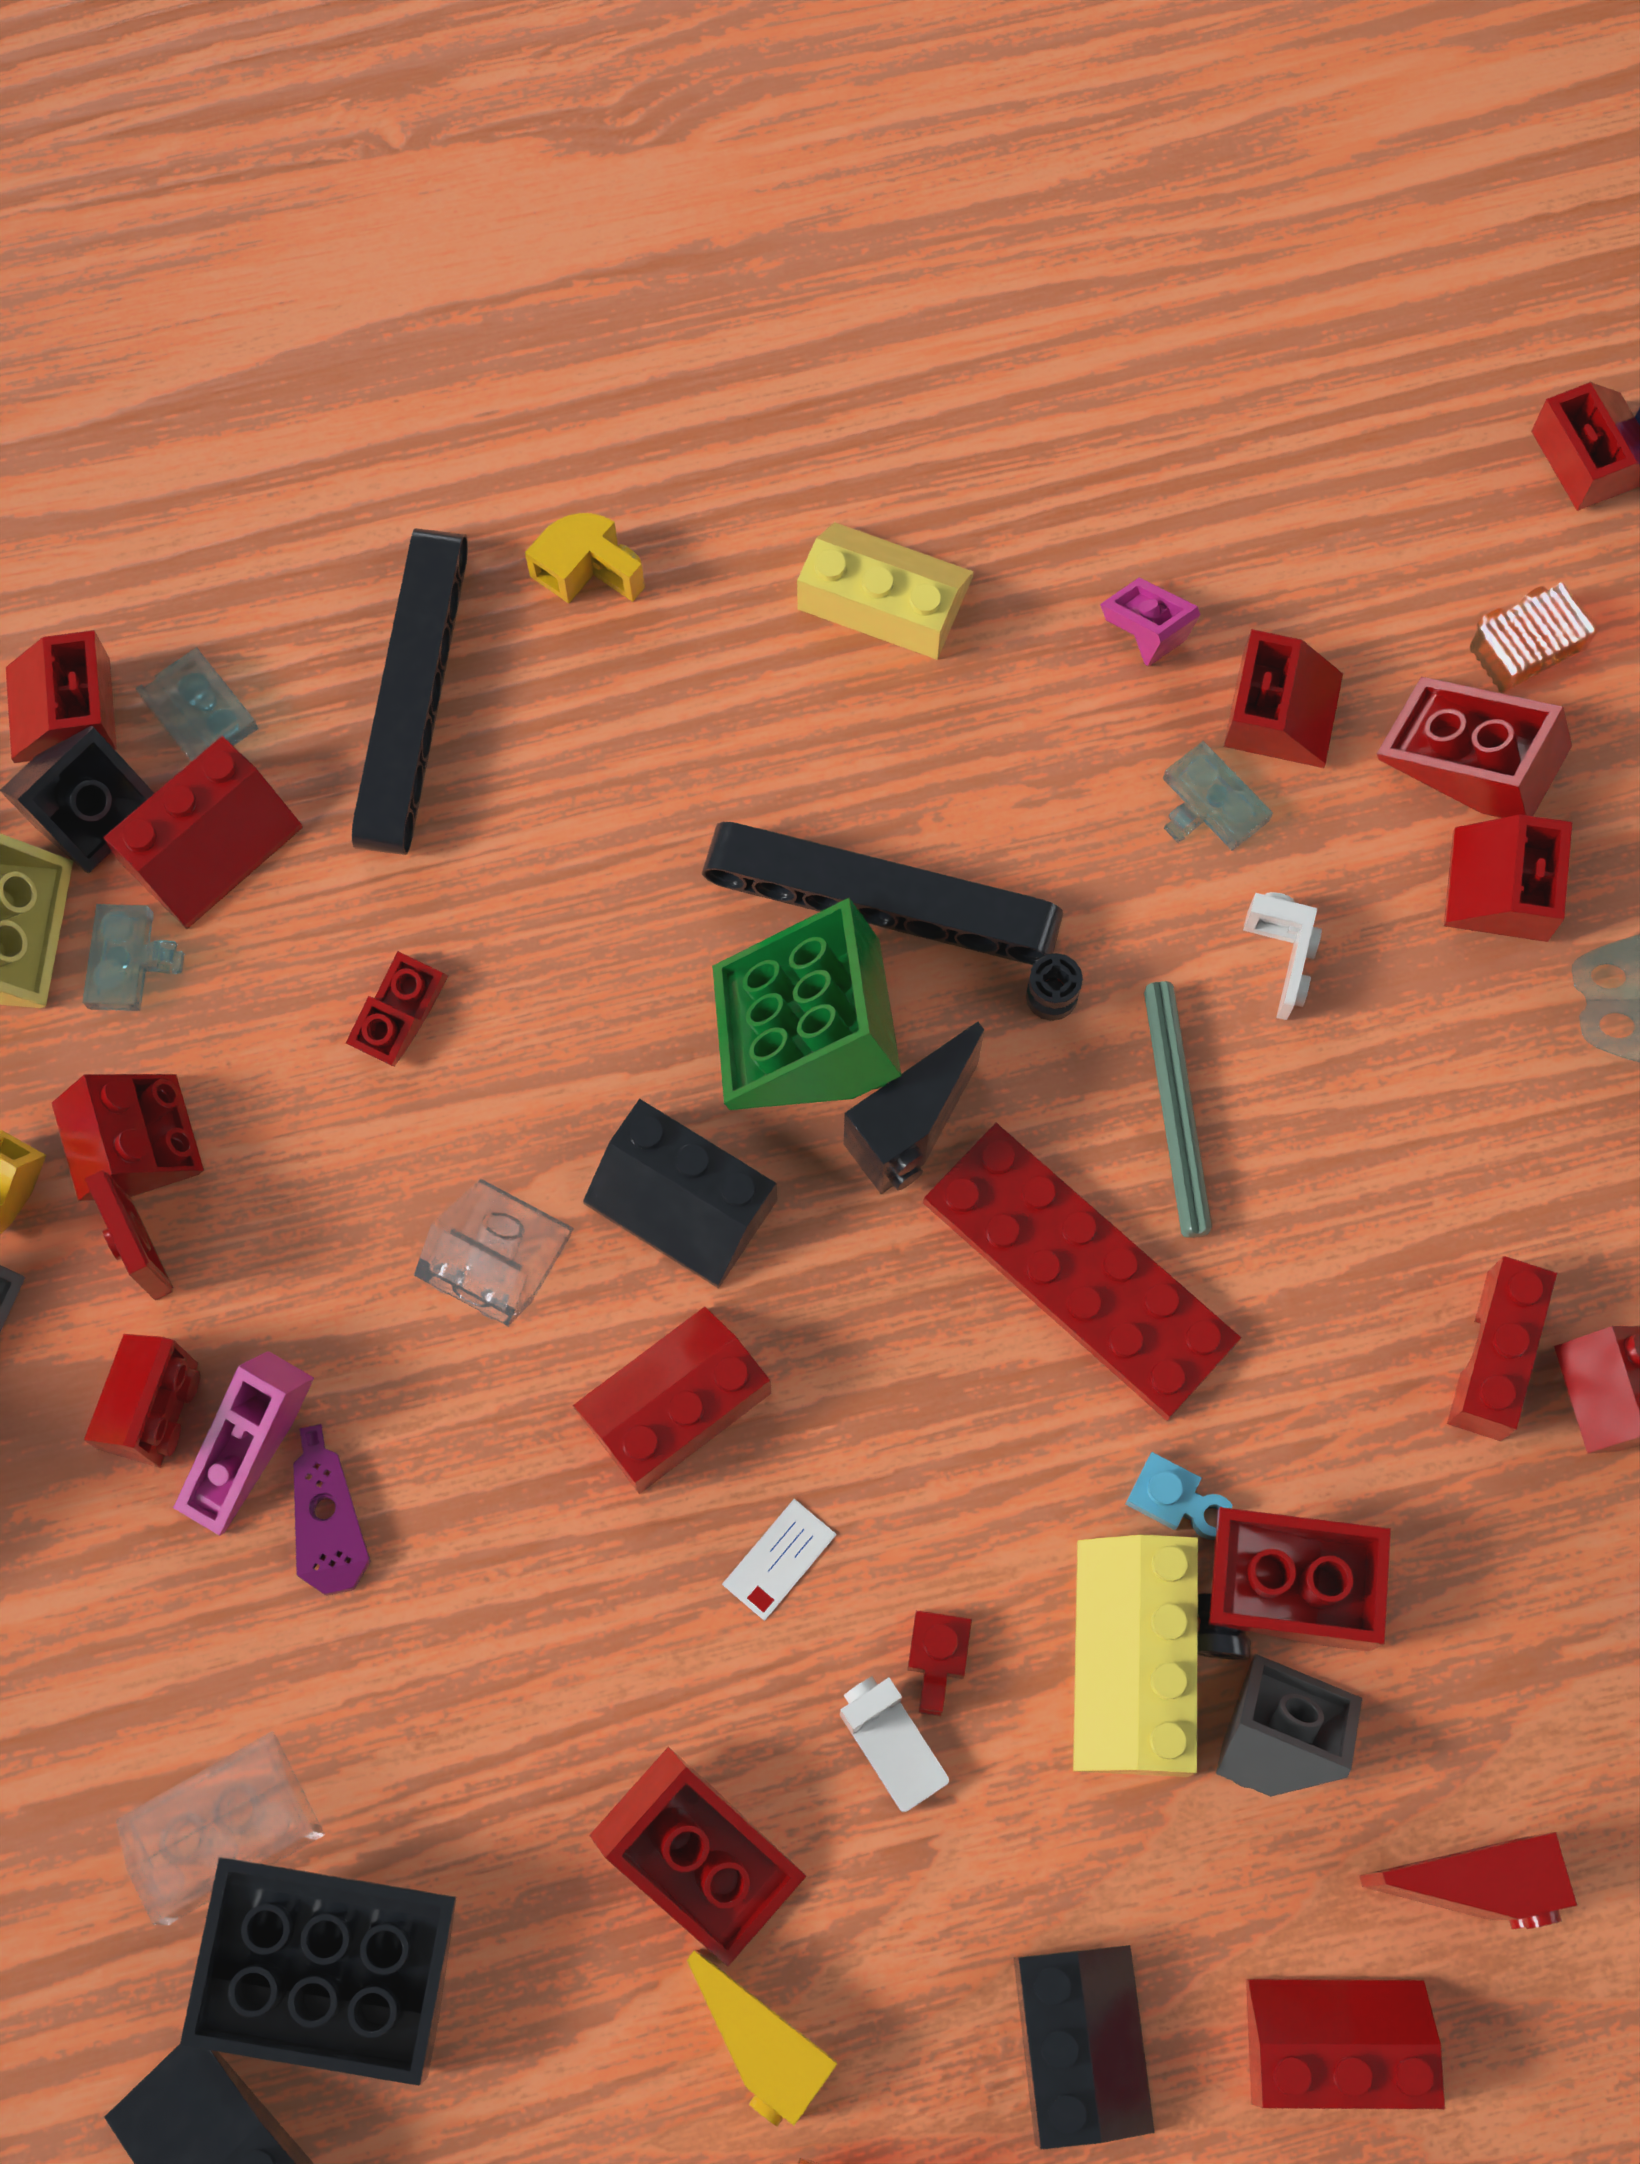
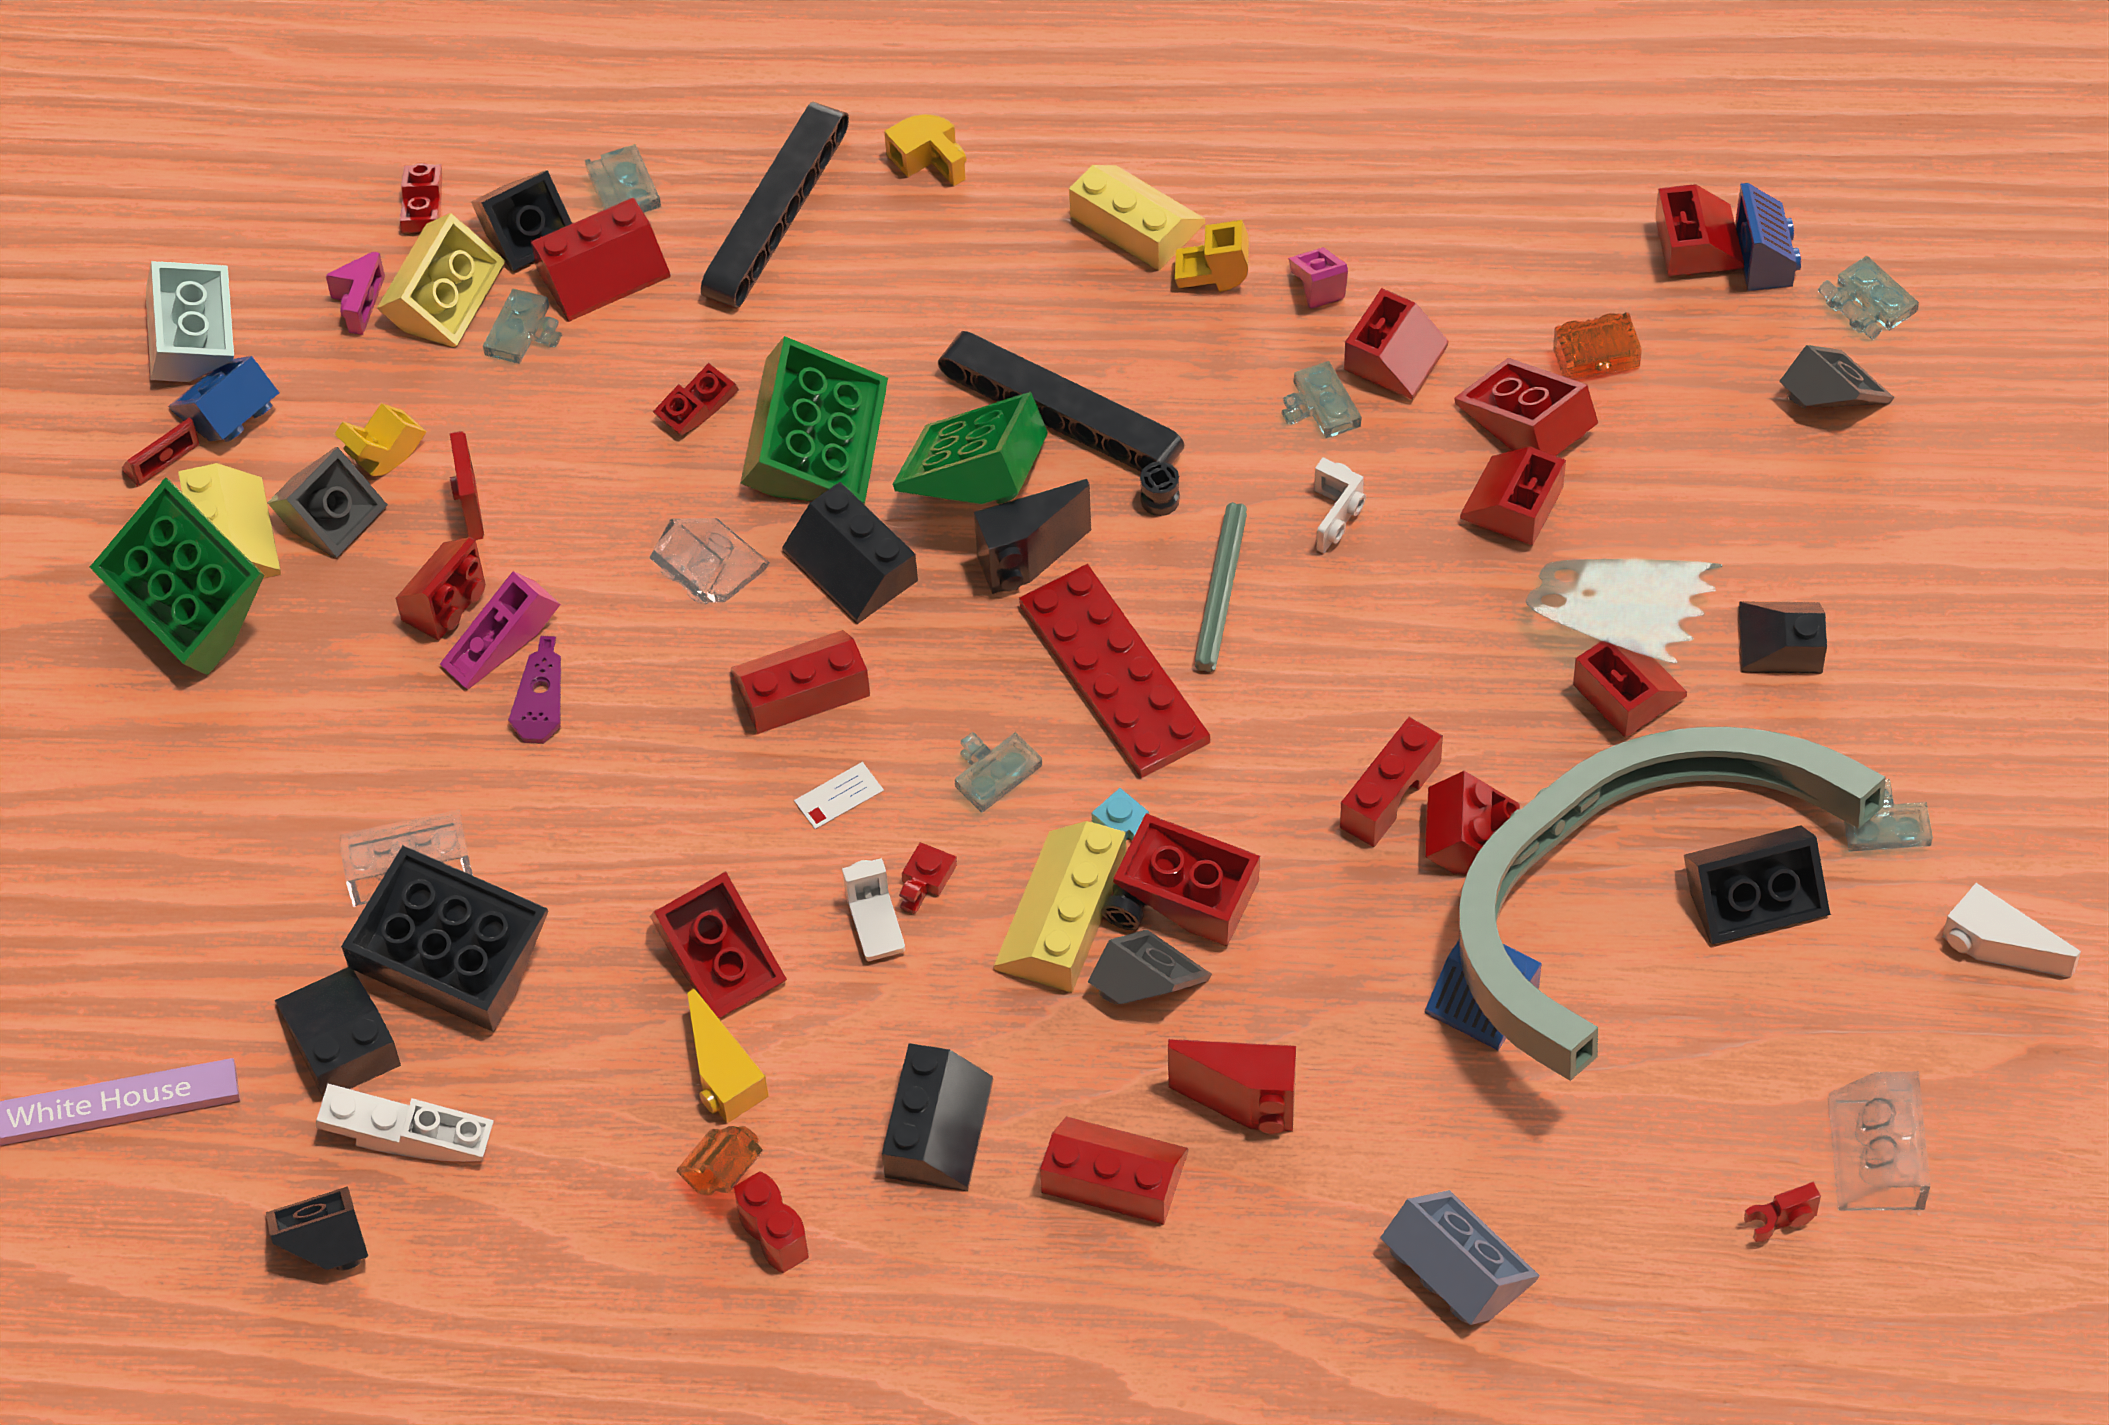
camera: 20 degrees right, 15 degrees down
red slope [6,630,117,763] -> none
red slope [52,1074,204,1201] -> none
none -> green slope [740,336,888,504]
none -> clear light blue plate [955,732,1042,813]
none -> brick [1175,220,1249,292]

